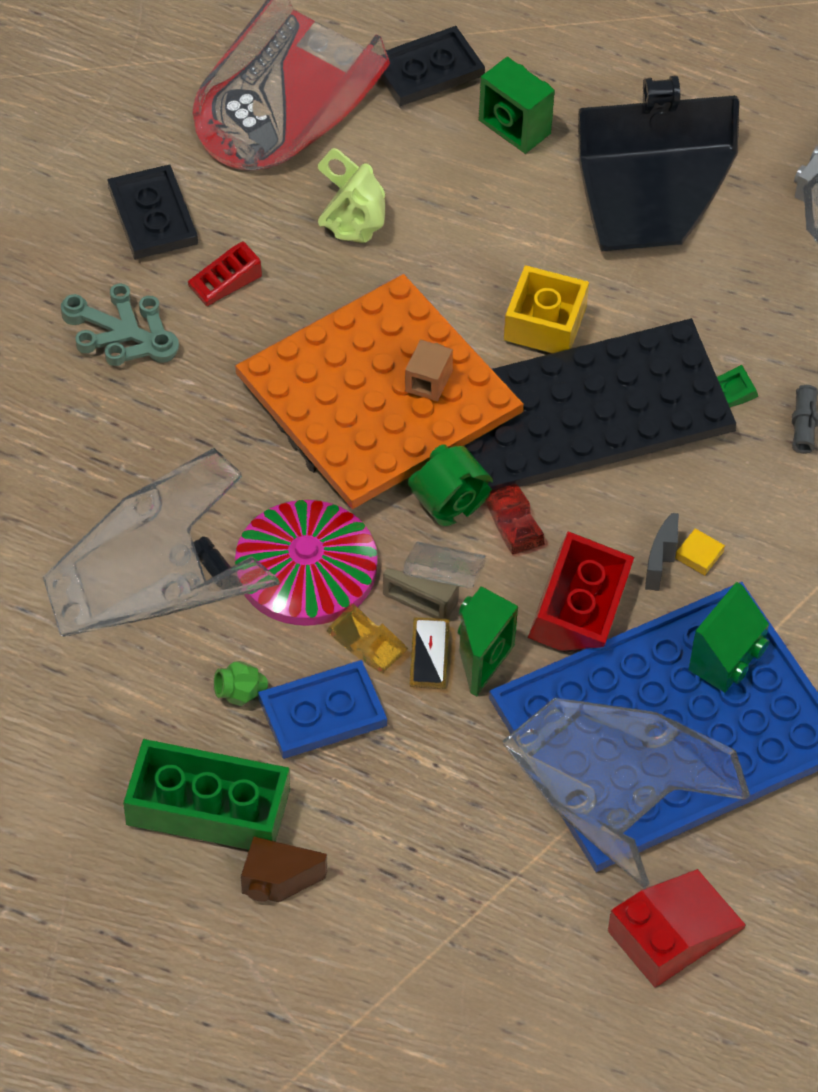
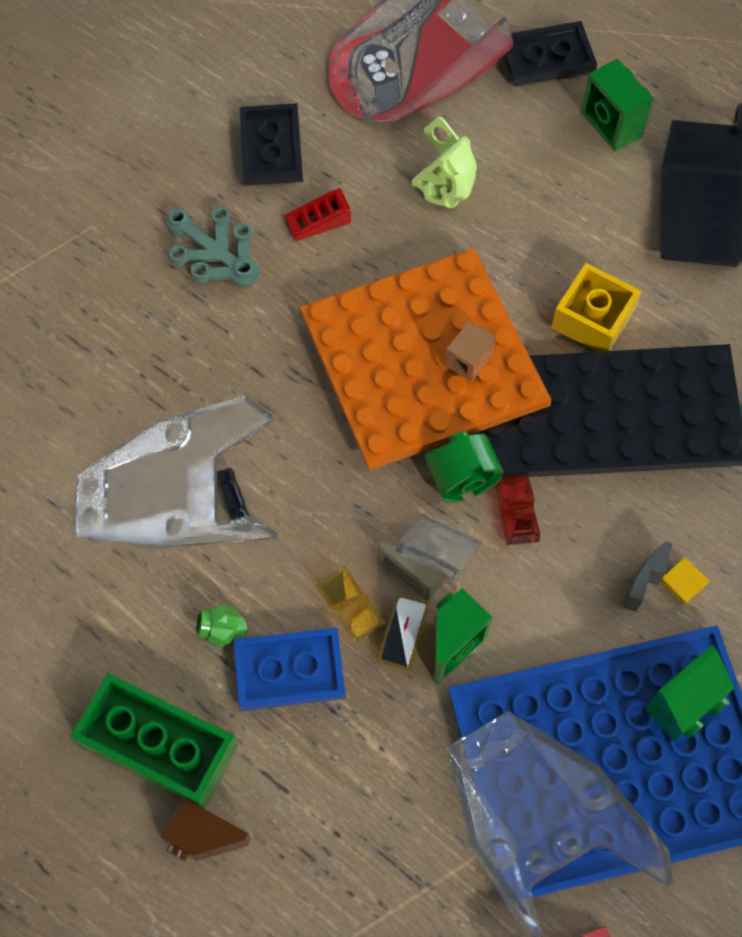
camera: 15 degrees right, 10 degrees up
dish [235,500,377,626] -> none
red slope [527,531,635,651] -> none

